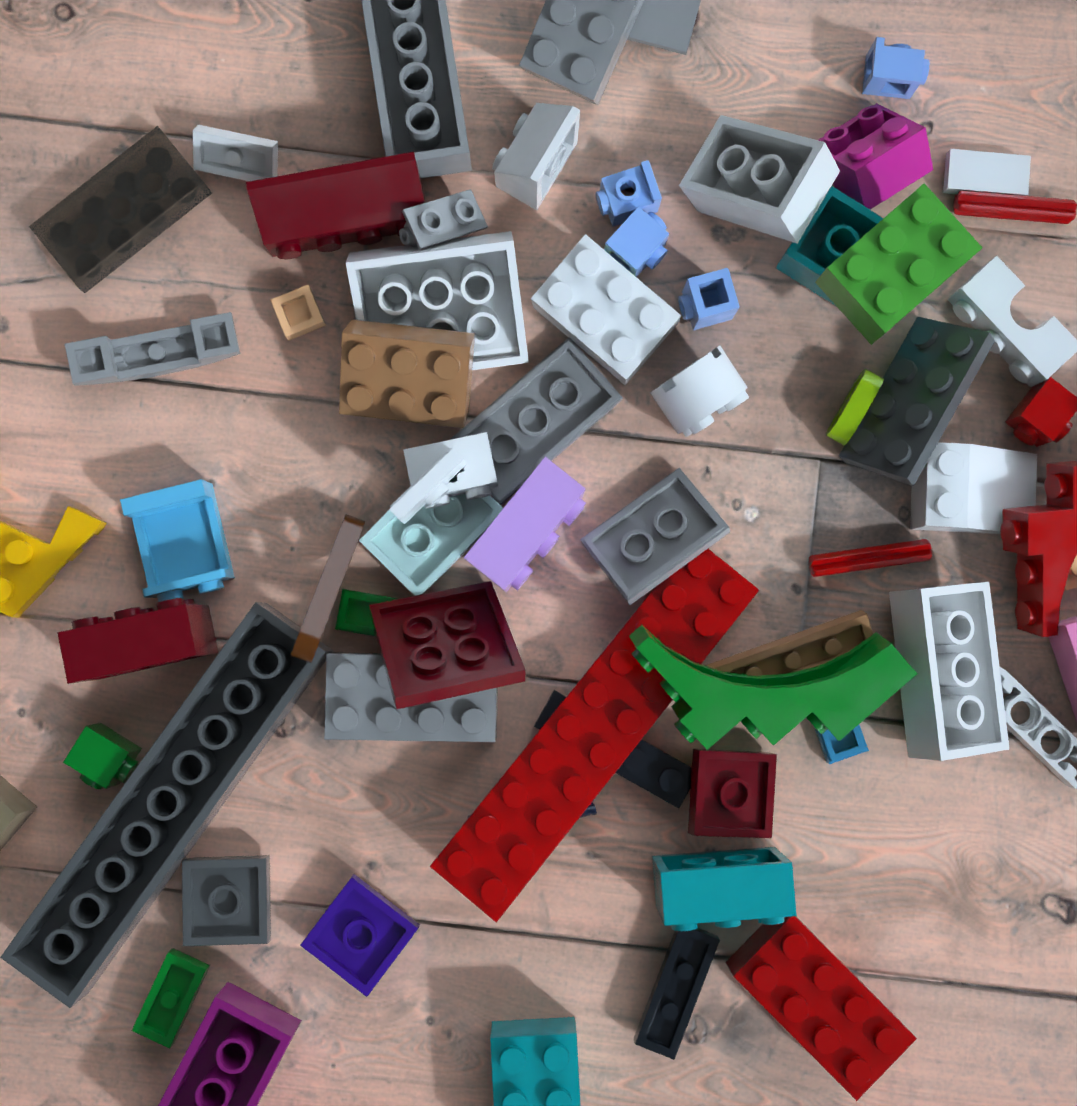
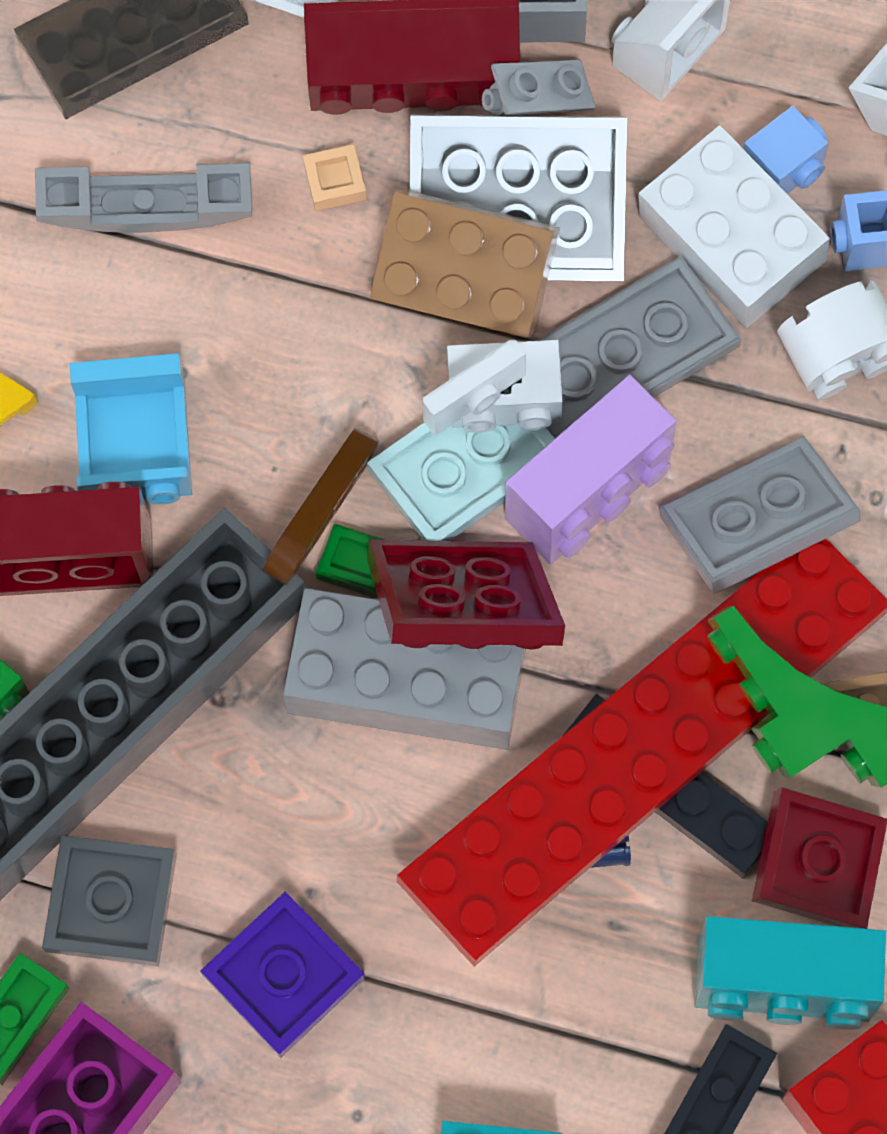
camera: 15 degrees right, 15 degrees down
light blue brick [596,160,662,227] -> none

